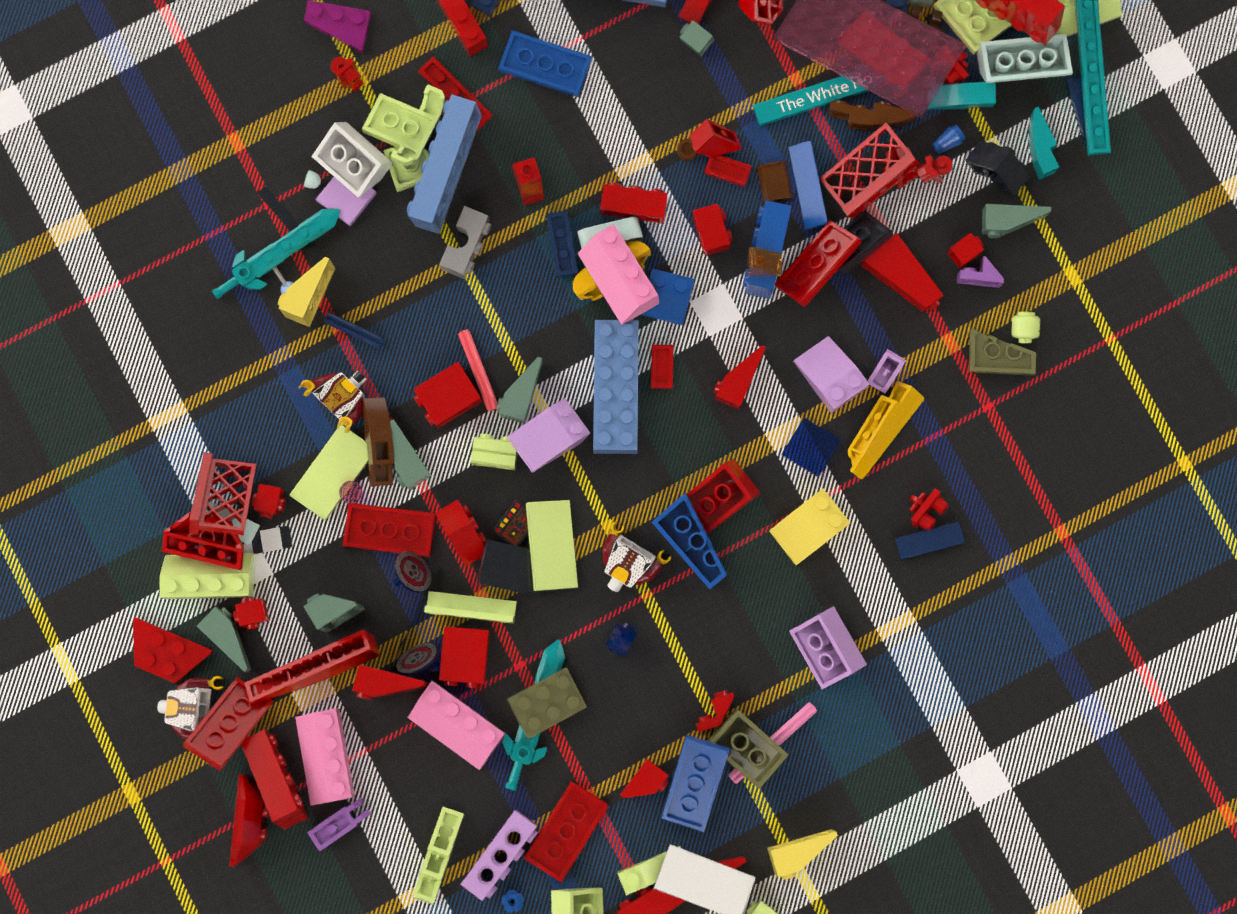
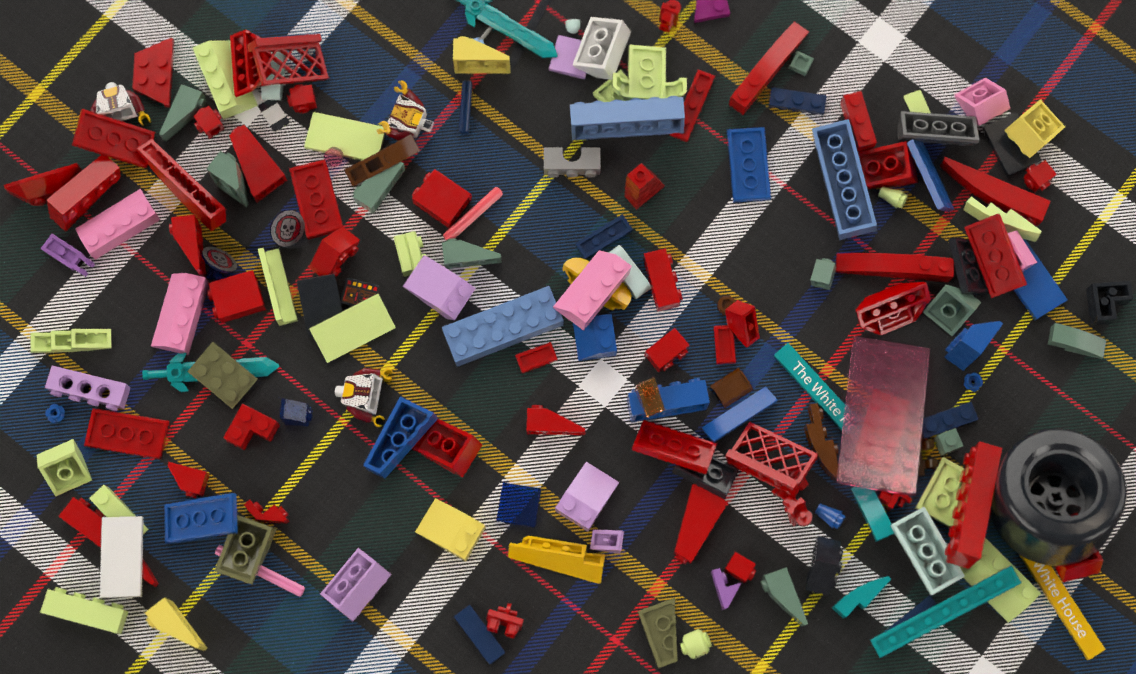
camera: 65 degrees right, 5 degrees down
none -> red brick [223,404,280,450]
none -> red slope [229,125,287,202]

